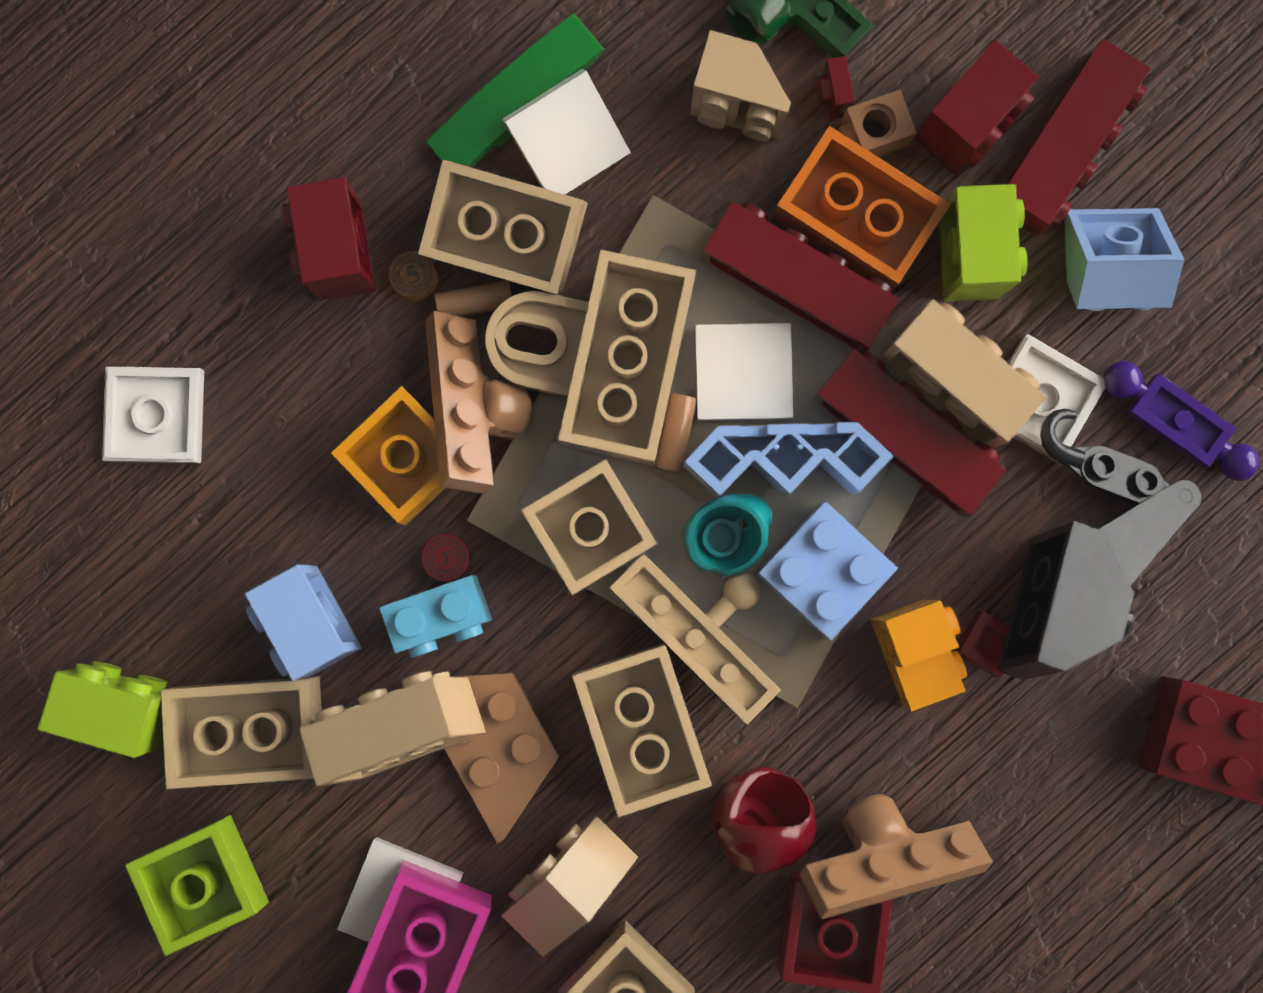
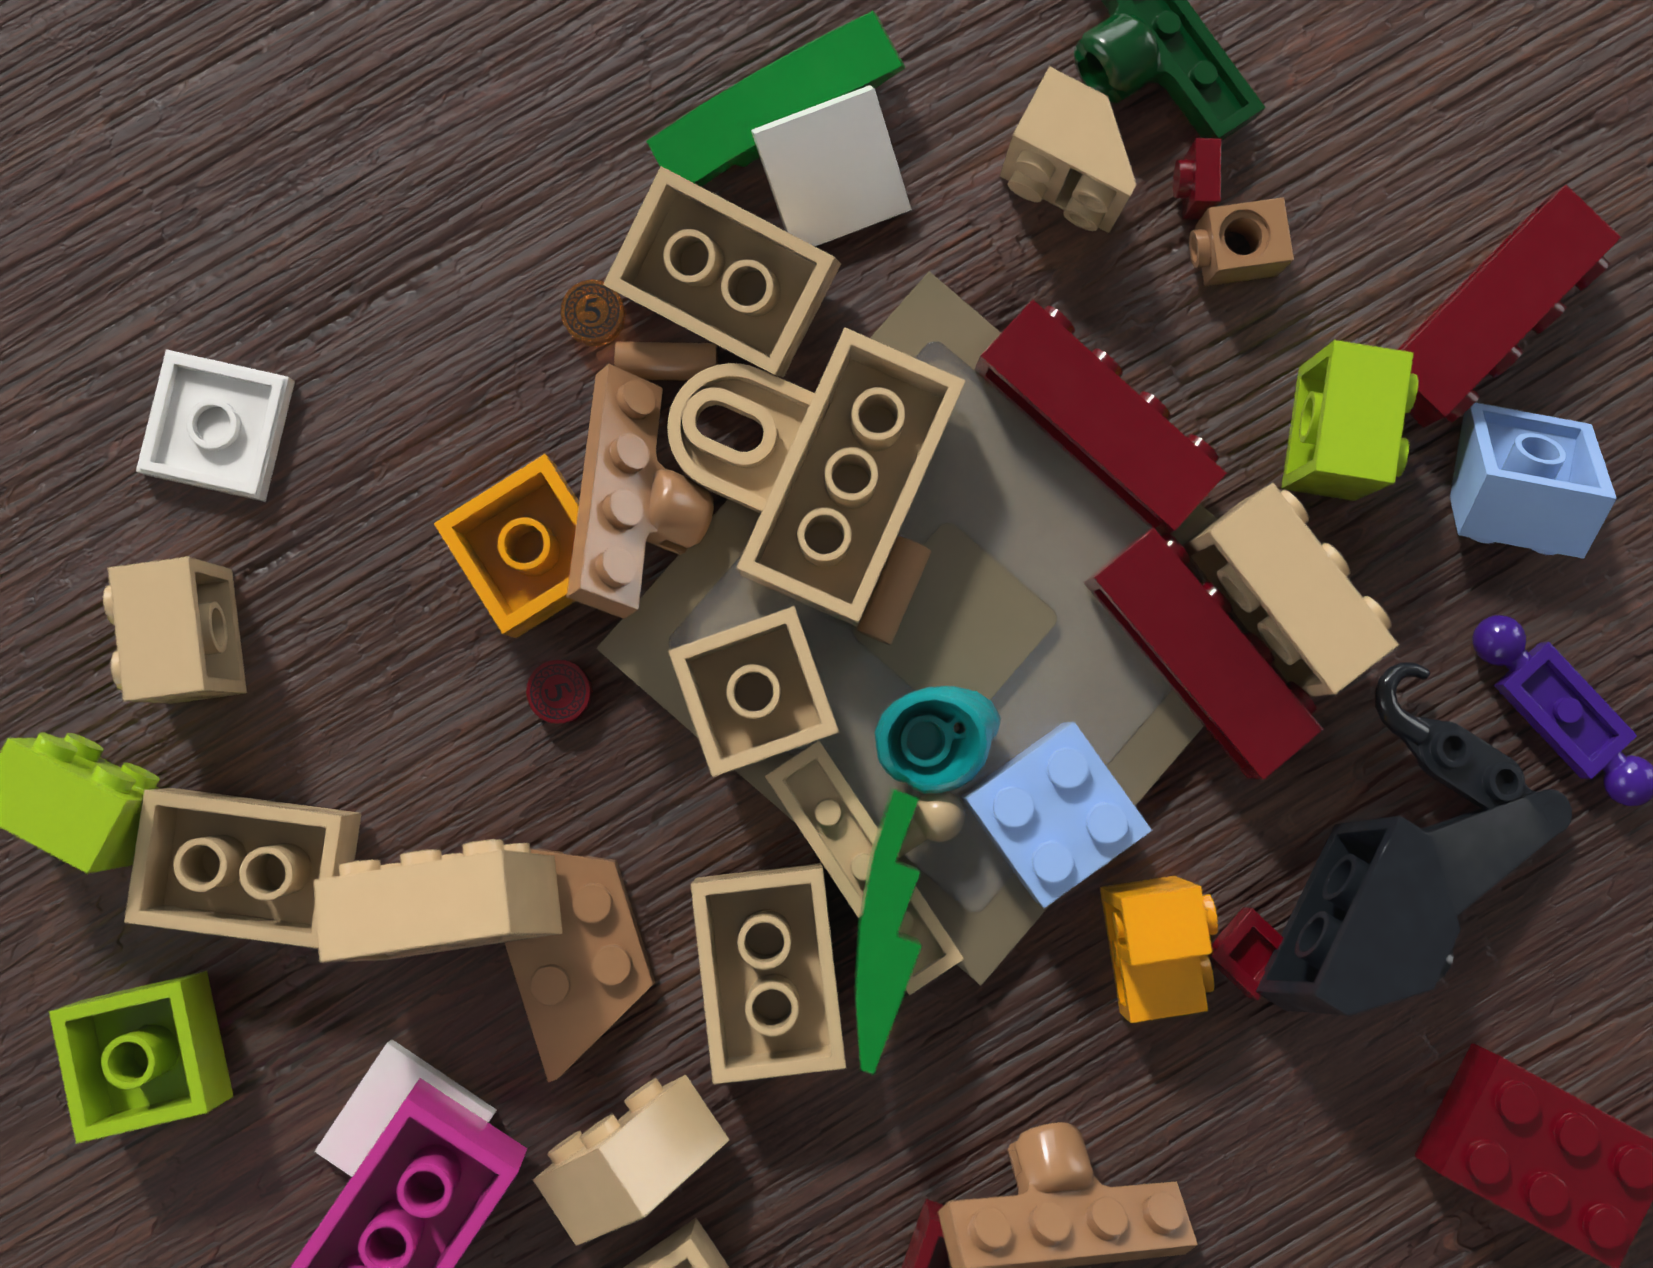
camera: 10 degrees right, 0 degrees up
light blue brick [245,565,362,681] -> none
dark red brick [282,177,376,301] -> none
medium azure brick [379,575,492,658] -> none
light blue brick [683,422,893,498] -> none
white tile [695,323,793,421] -> none
dark red piece [711,767,816,874] -> none
orange brick [772,126,951,292] -> none
dark red brick [914,39,1040,175] -> none
white tile [1008,334,1105,463] -> none
none -> tan brick [103,557,247,704]
none -> green slope [854,788,922,1075]

